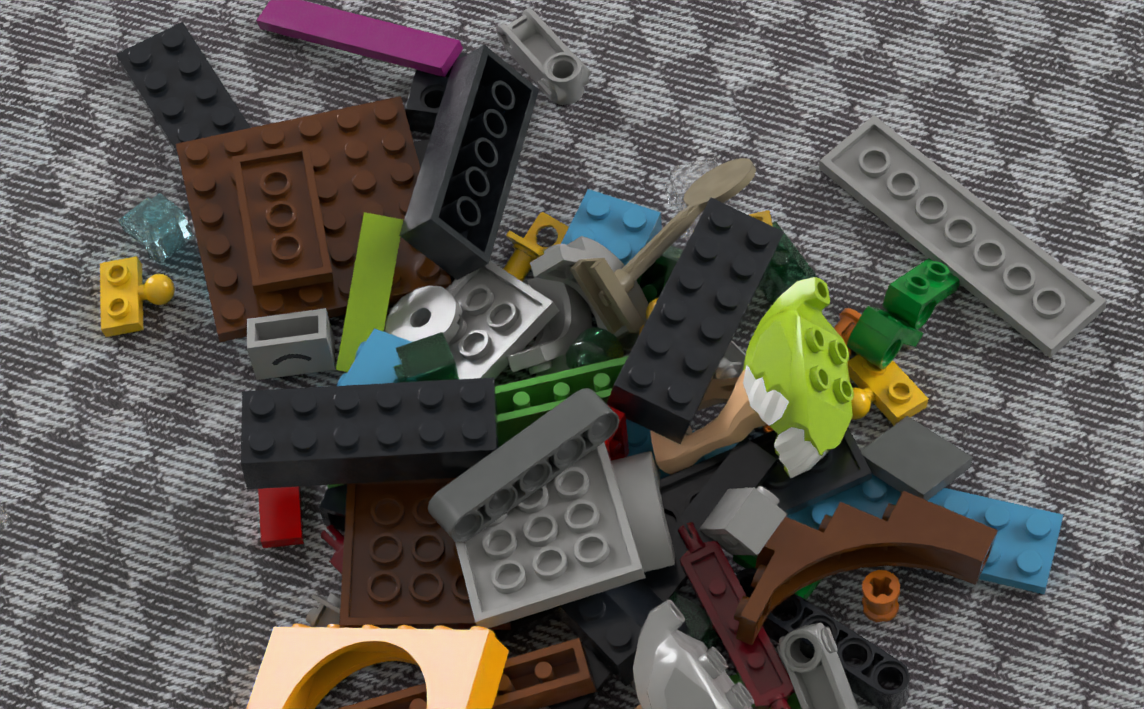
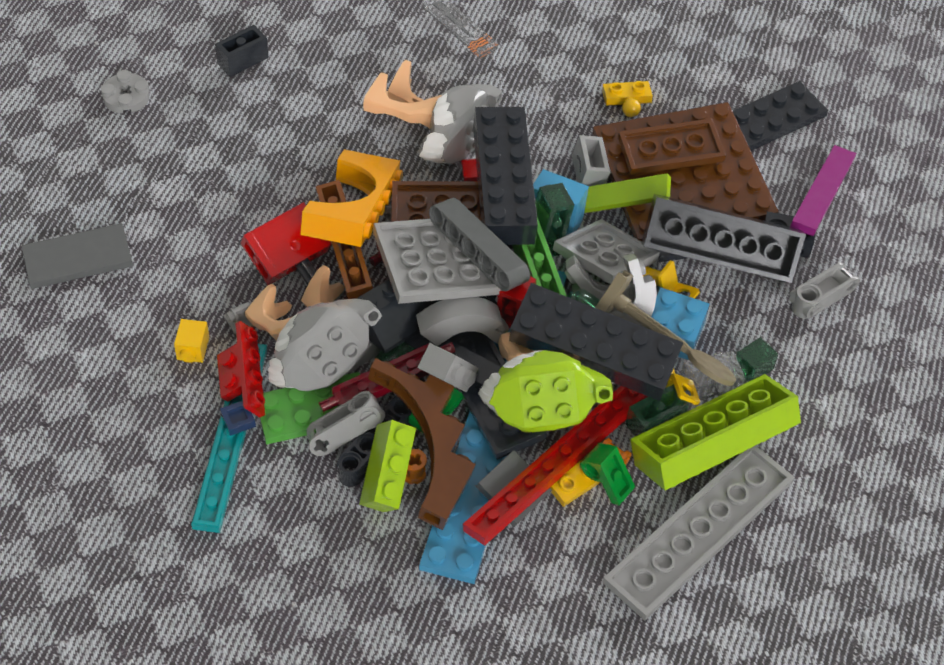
camera: 80 degrees right, 5 degrees down
clear light blue brick [119,193,193,263] -> none
light grey tile [385,286,462,357] -> none
green plate [882,258,960,330] -> none
none -> lime brick [359,420,416,512]
none -> animal [363,60,503,165]
none -> red plate [463,386,651,546]
none -> lime brick [630,374,801,490]
none -> clear green brick [733,337,779,382]

